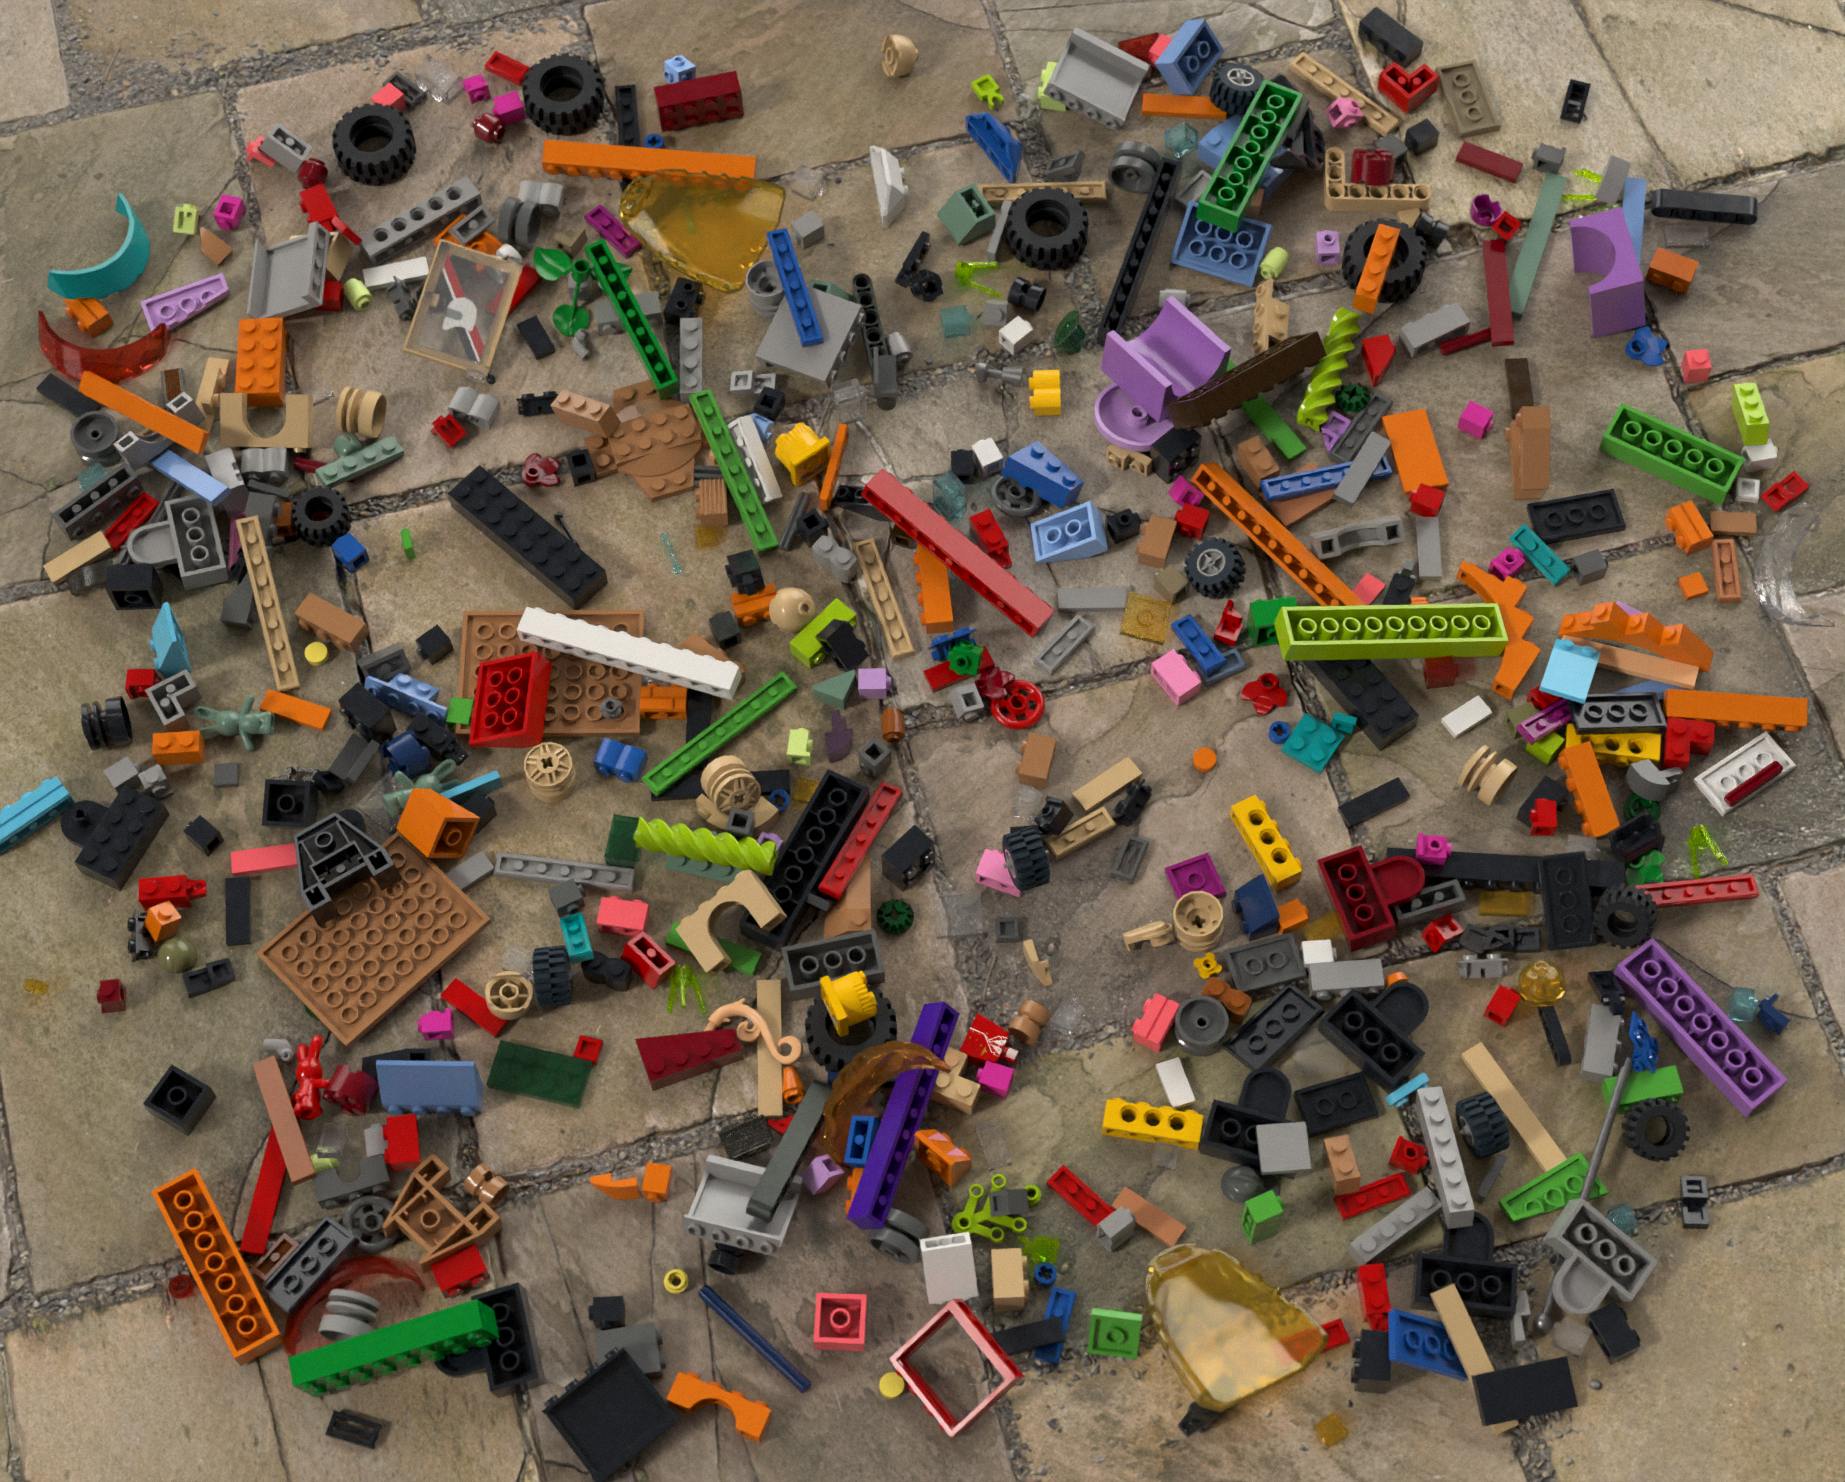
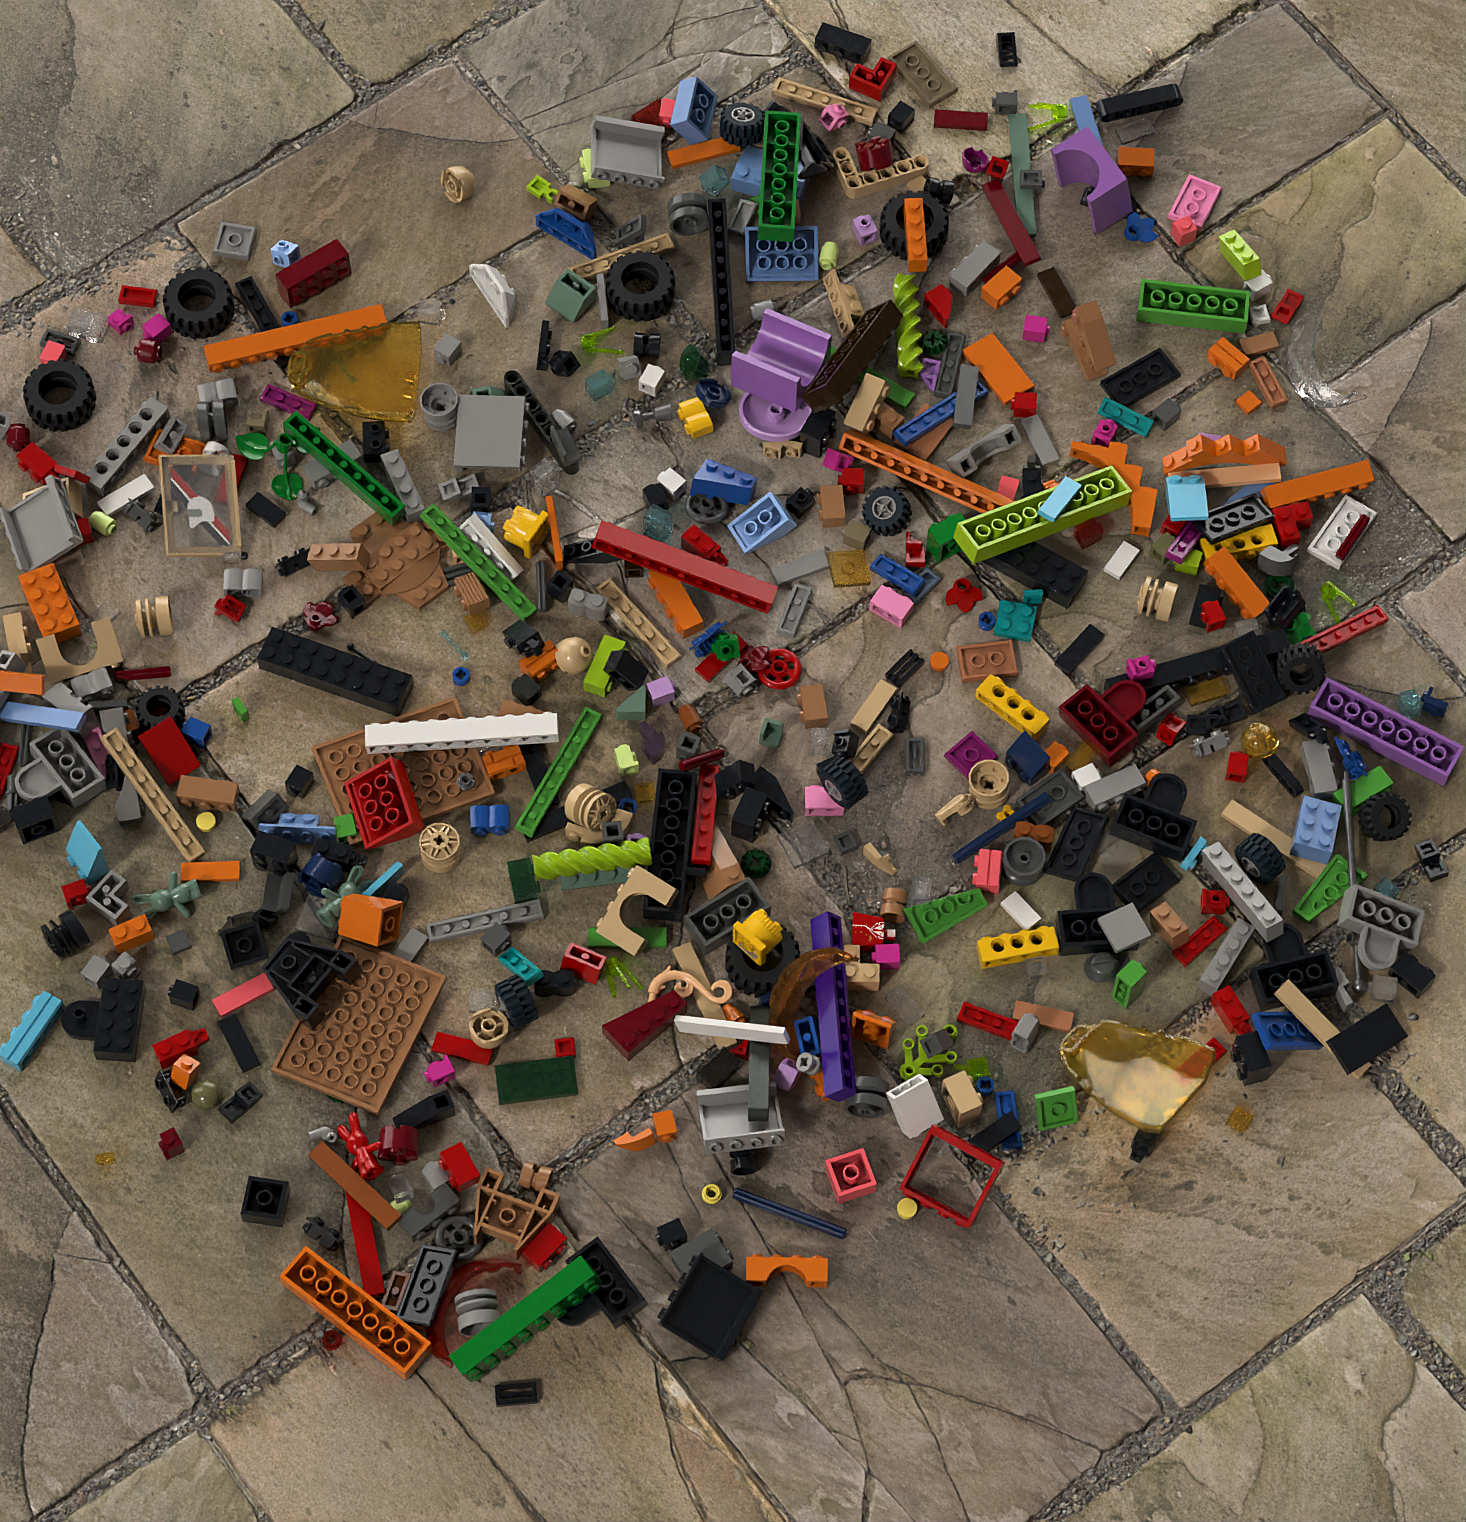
camera: 25 degrees left, 0 degrees up
sand green plate [315,432,404,488] -> none
medium blue slope [376,1060,484,1116] -> none
coral brick [596,896,651,937] -> none
blue tile [766,228,824,348] -> none
light grey slope [1594,154,1631,205] -> none
none -> red tile [137,716,201,786]
none -> light grey tile [213,222,257,261]
none -> black hinge [302,1216,345,1252]
none -> blue bush [452,667,470,686]
none -> medium nougat brick [554,183,599,220]
none -> white tile [674,1015,790,1045]
none -> dark red axle [679,748,725,771]
none -> dark blue tile [695,378,731,409]
none -> black brick [715,760,756,800]
none -> black slope [752,766,794,823]
none -> sand green panel [759,717,784,749]
none -> light grey wheel [796,1052,822,1076]
none -> tan brick [843,373,890,435]
none -> black tile [885,649,925,688]
none -> bright green wing [903,888,988,943]
none -> dark blue axle [952,792,1051,864]
none -> nougat tile [956,640,1018,683]
none -> orange brick [981,265,1022,310]
none -> dark grey bracket [1020,170,1045,195]
none -> medium azure tile [1037,476,1082,523]
none -> bright pink tile [1168,174,1222,232]
none -> medium blue brick [1289,795,1342,865]

